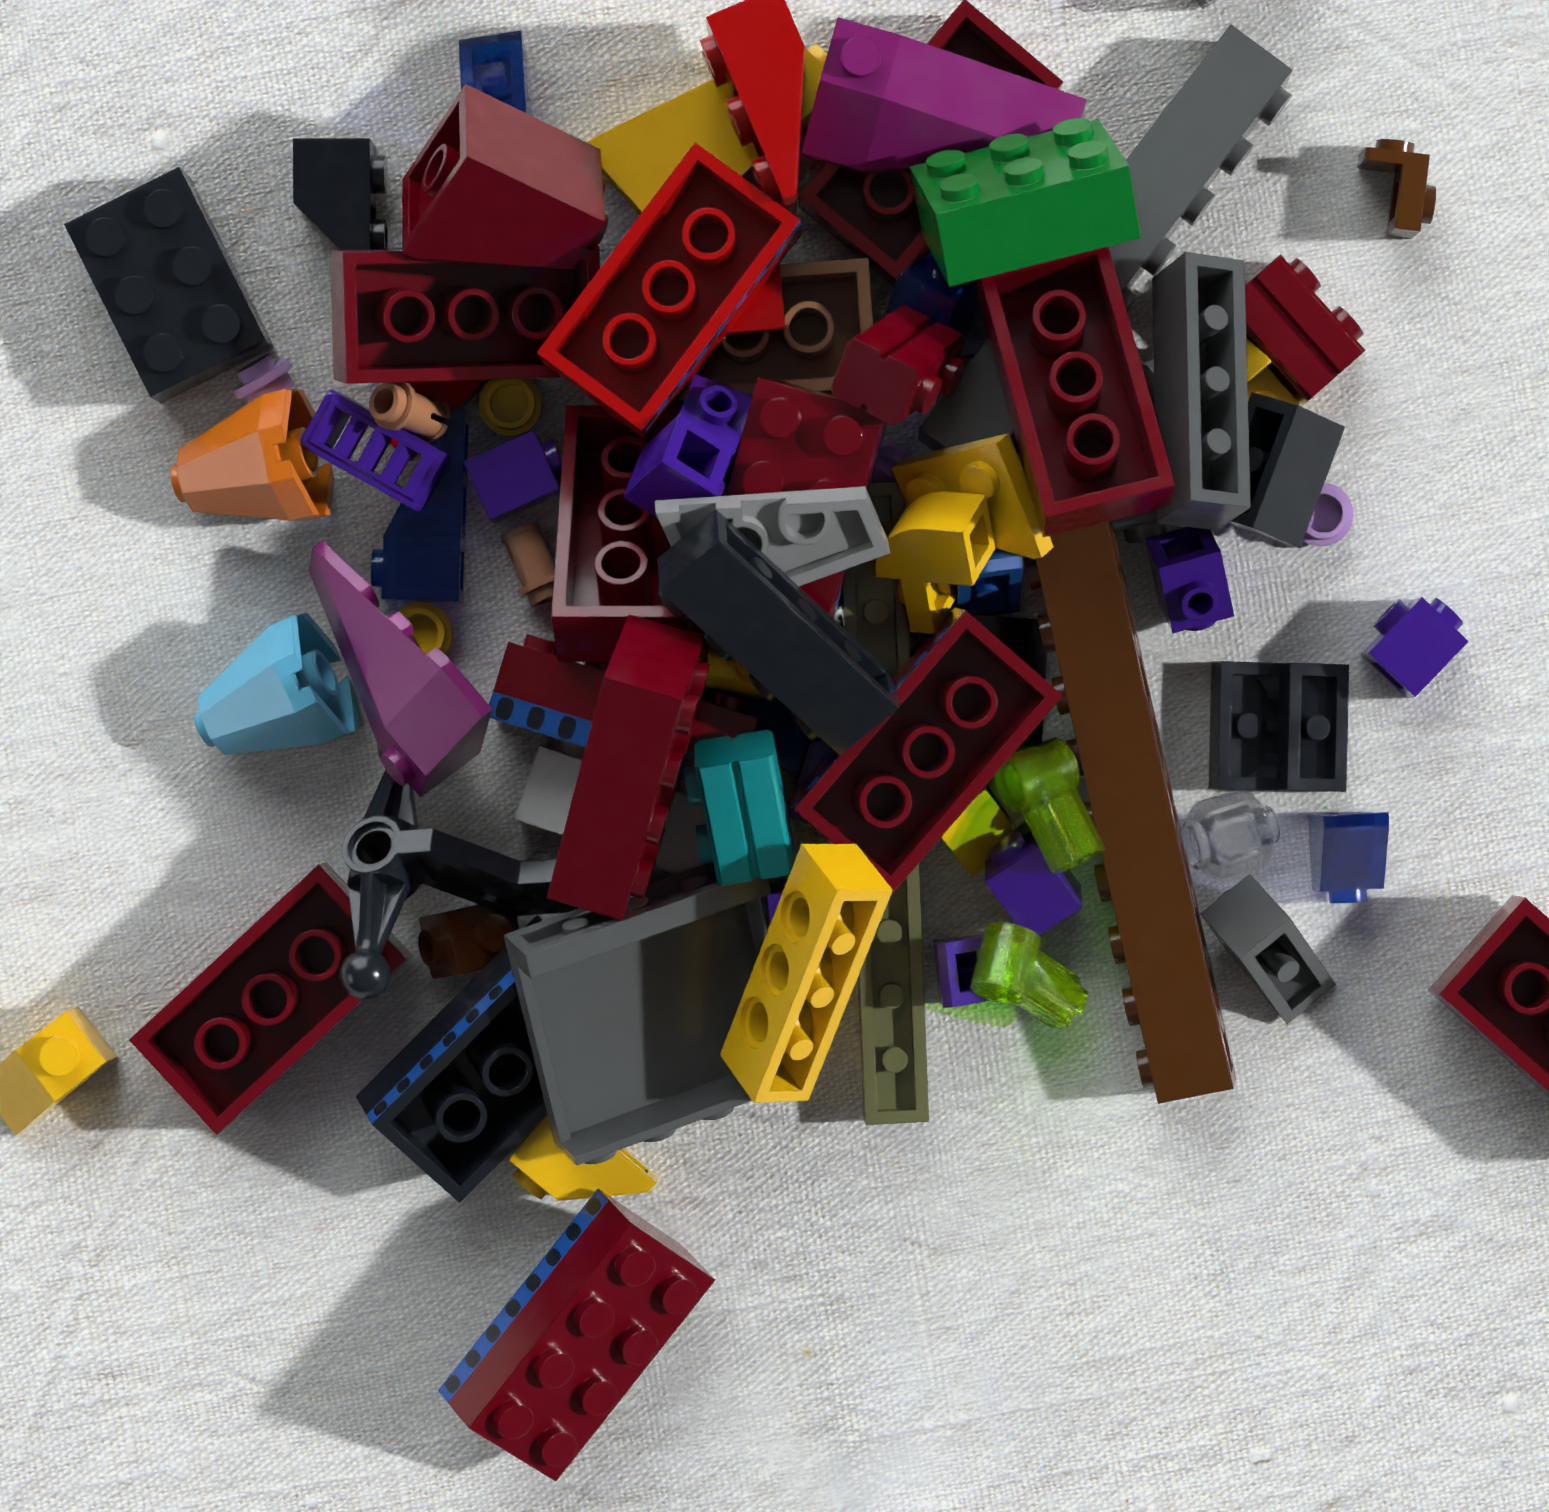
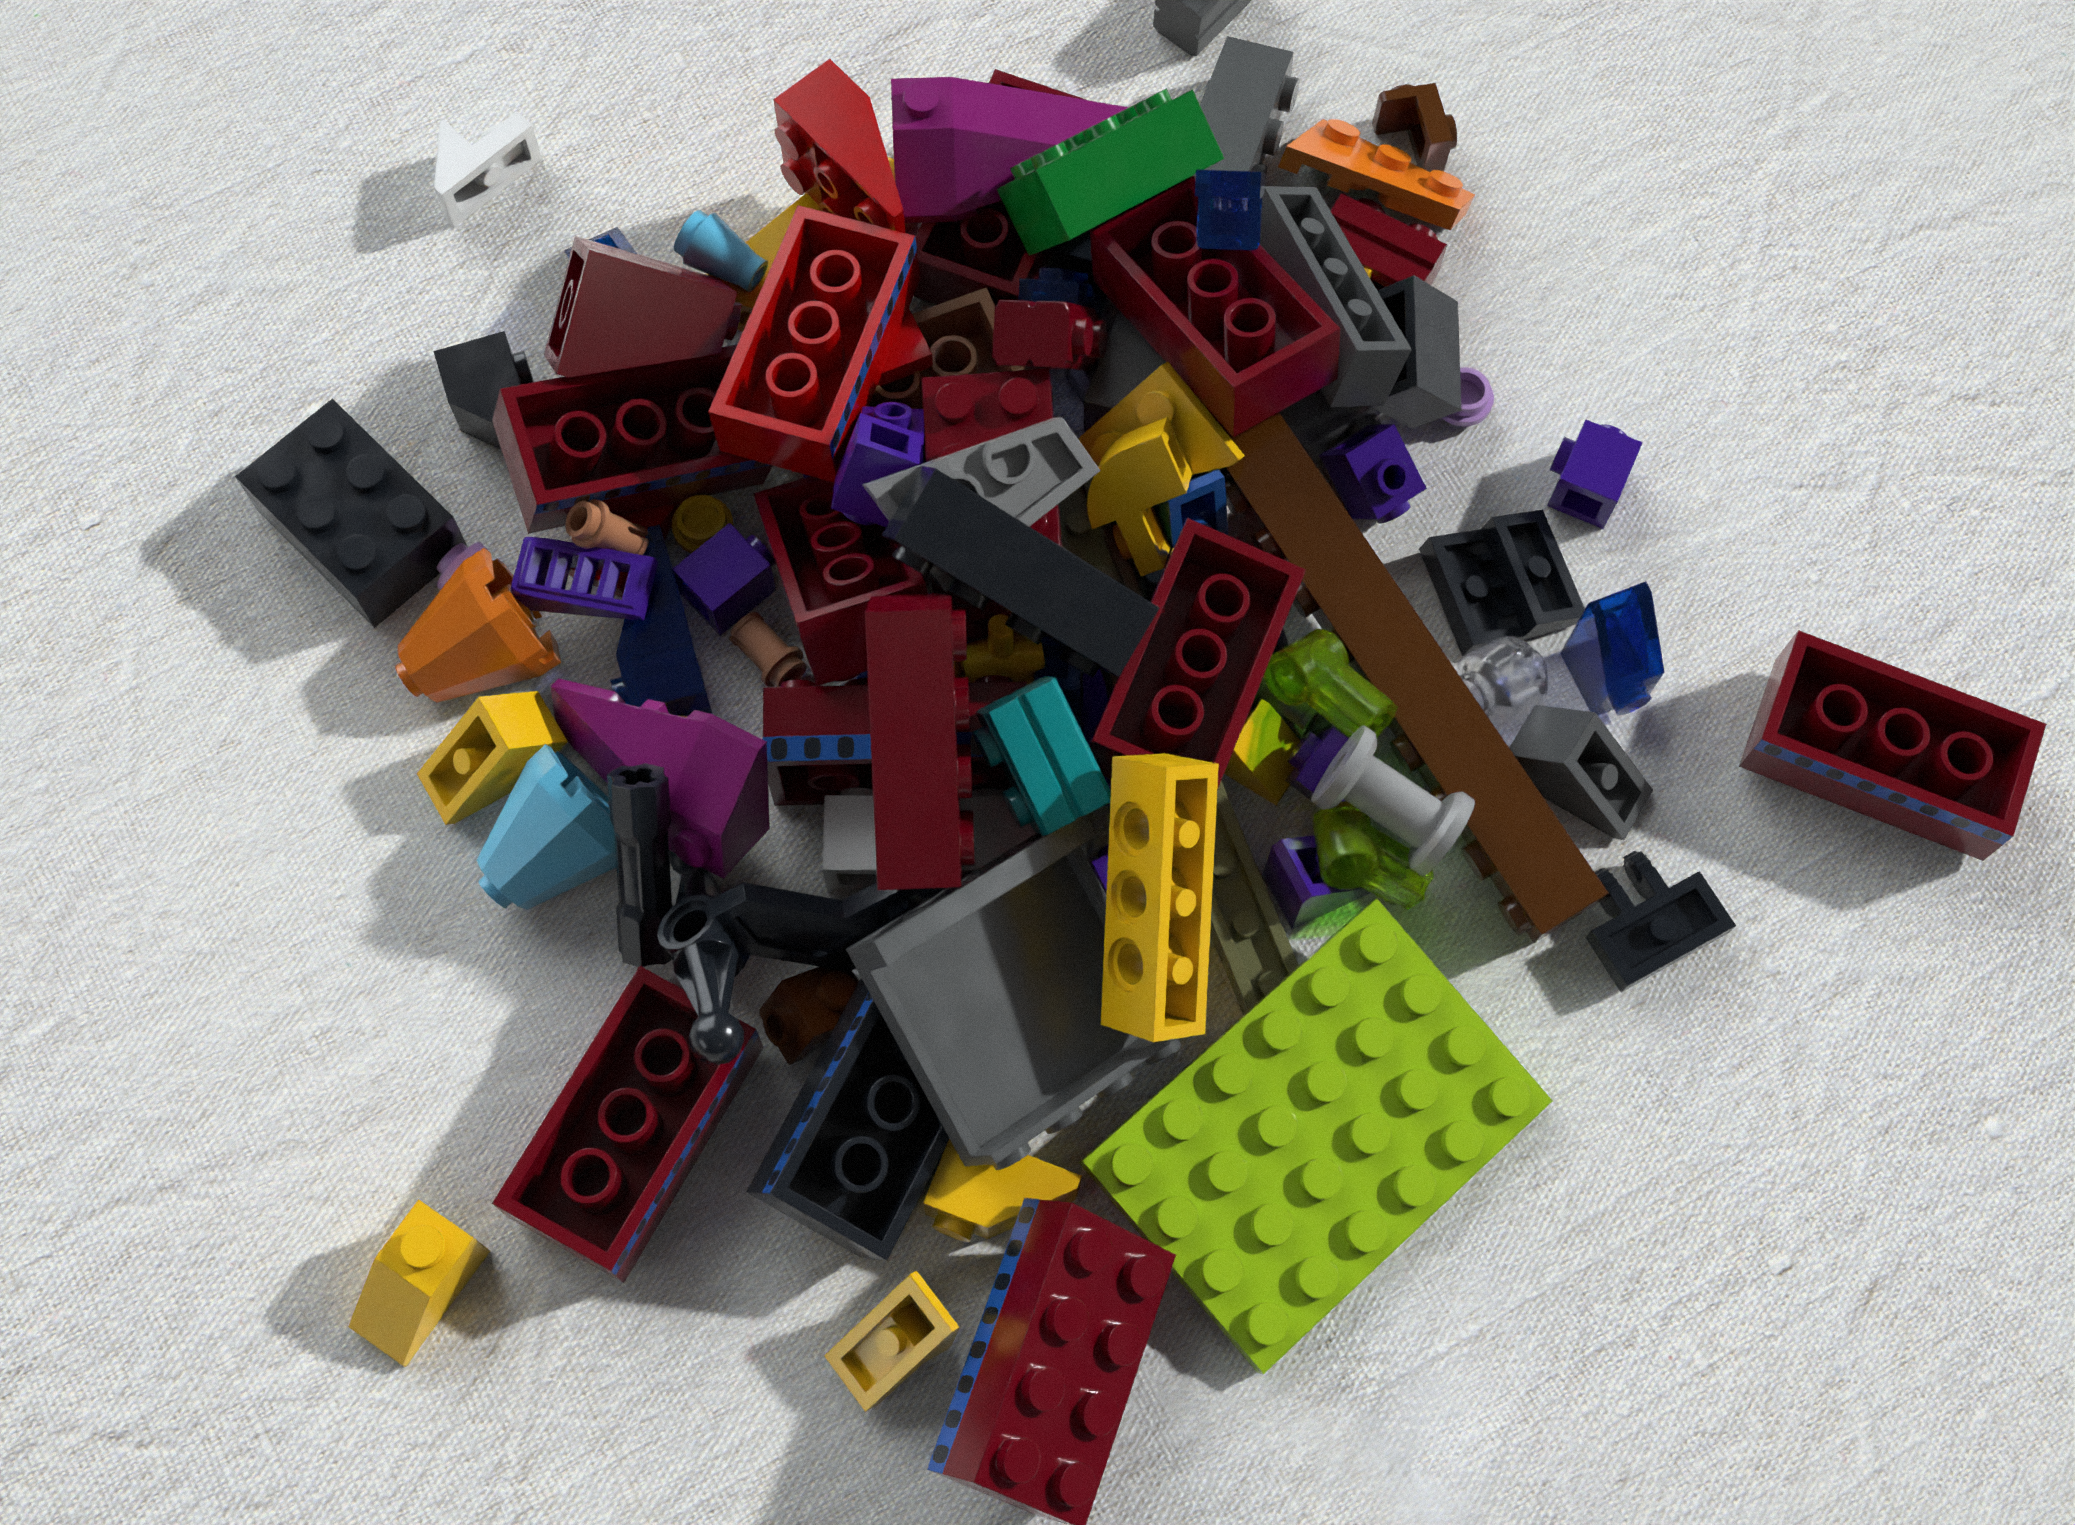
camera: 25 degrees left, 20 degrees down
none -> yellow slope [417,691,568,825]
none -> black axle [607,763,673,967]
none -> medium azure cone [674,210,768,292]
none -> yellow slope [824,1271,960,1412]
none -> lime plate [1078,898,1553,1374]
none -> clear blue slope [1195,170,1266,250]
none -> orange wing [1278,119,1475,230]
none -> light grey piece [1311,725,1475,876]
none -> black hinge [1585,851,1736,993]

